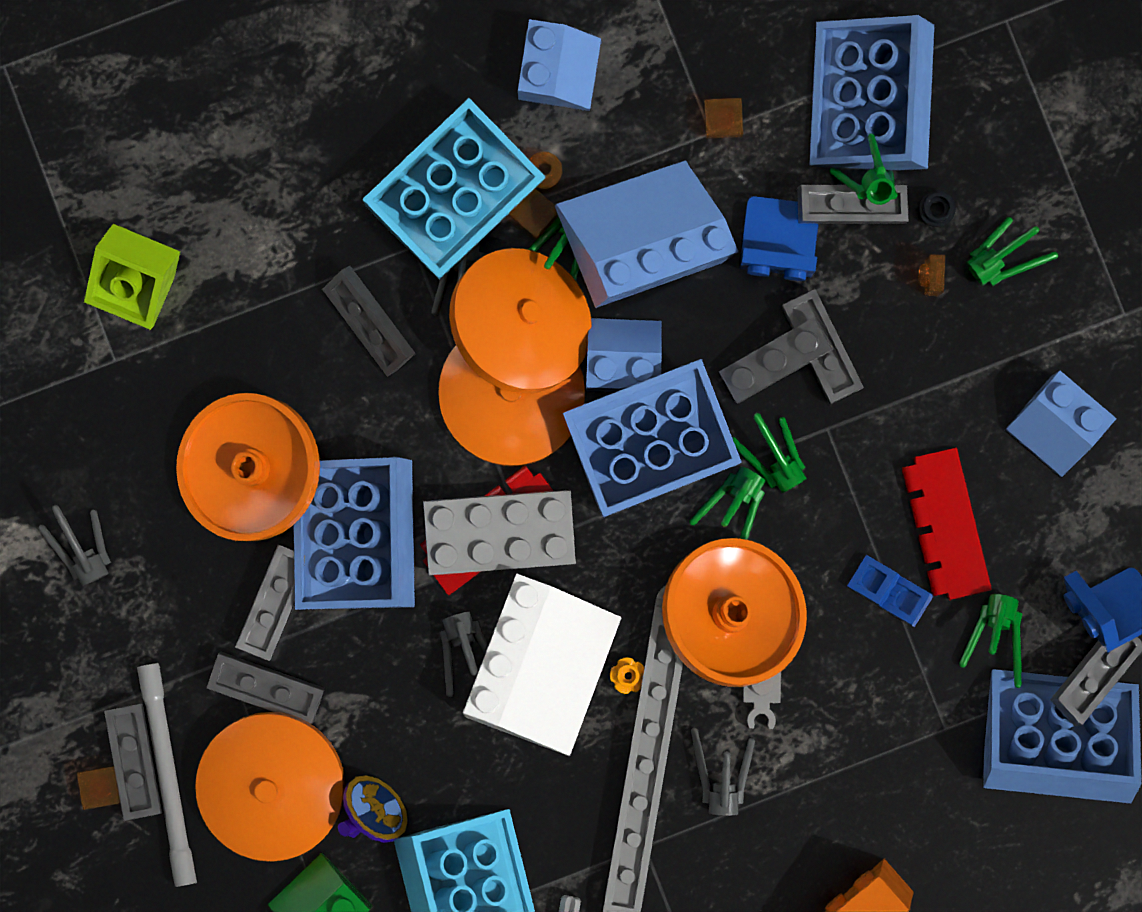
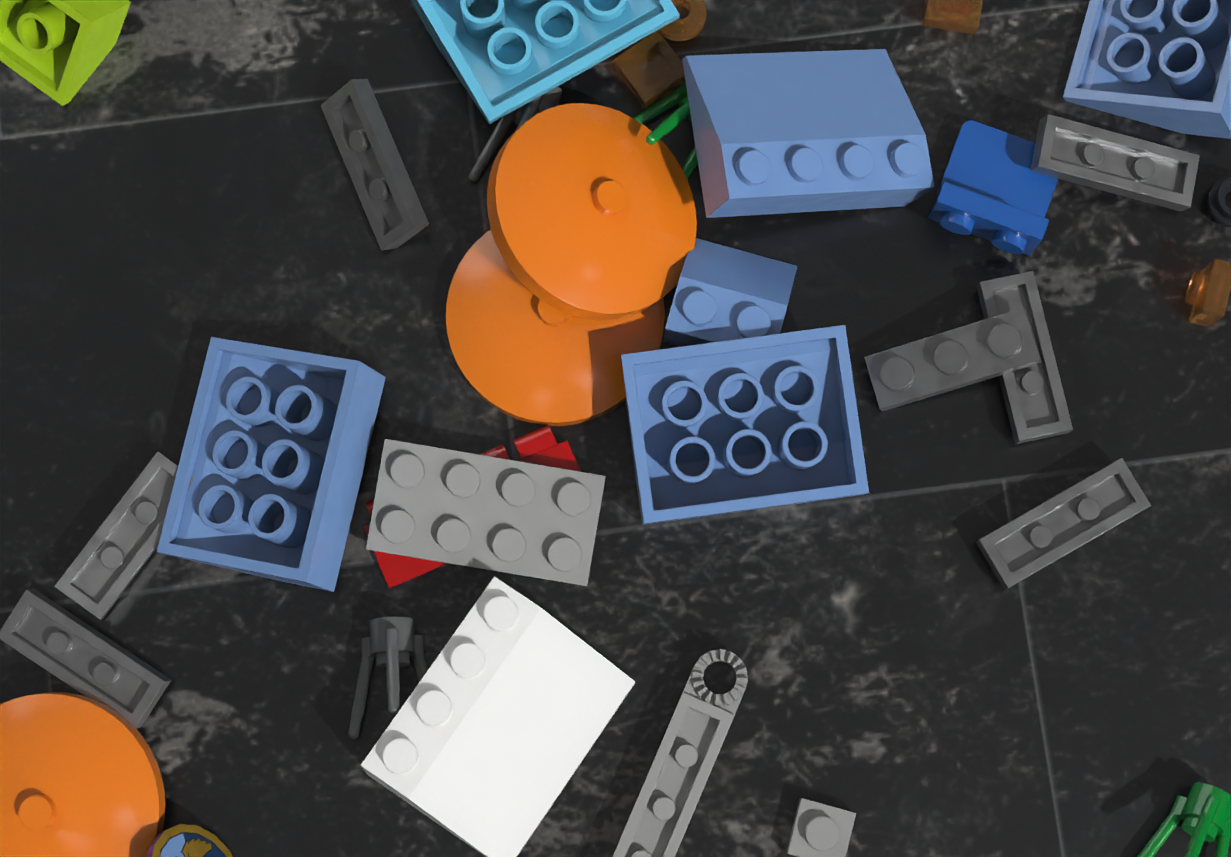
camera: 15 degrees right, 5 degrees down
orange dish [176,393,320,541] -> none
light orange plate [610,657,644,694] -> none
orange dish [662,538,807,687] -> none
green plant [689,466,766,540] -> none
green plant [732,413,807,493] -> none
green plant [829,133,898,205] -> none
blue slope [847,555,933,628] -> none
red windscreen [902,448,992,600] -> none
none -> flat silver plate [976,458,1151,590]

